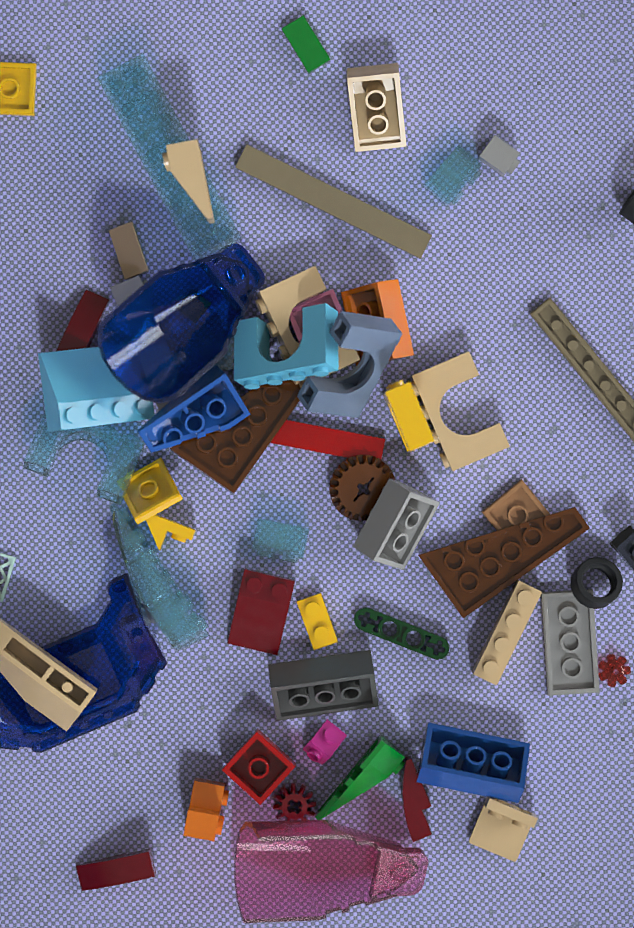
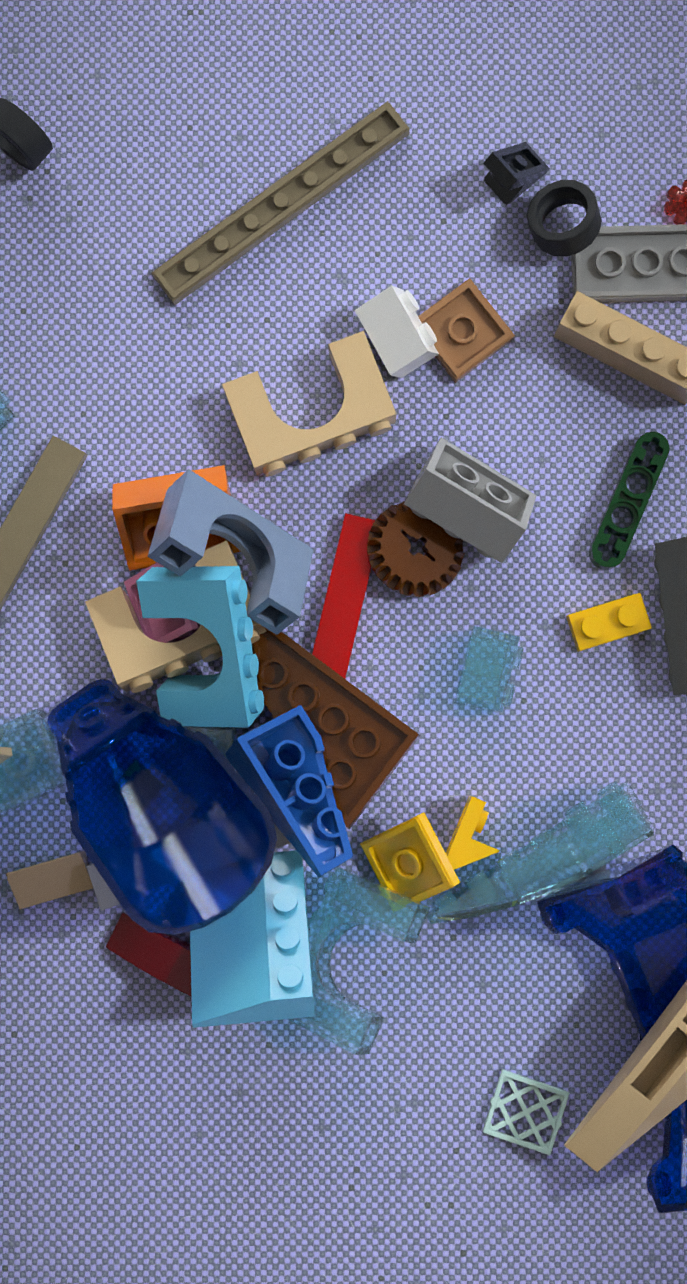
camera: 85 degrees left, 5 degrees down
dark red slope [228,568,295,655] -> none
yellow arch [383,379,435,452] -> none
reddish brown wing [418,507,590,618] -> none
none -> white brick [355,285,439,378]

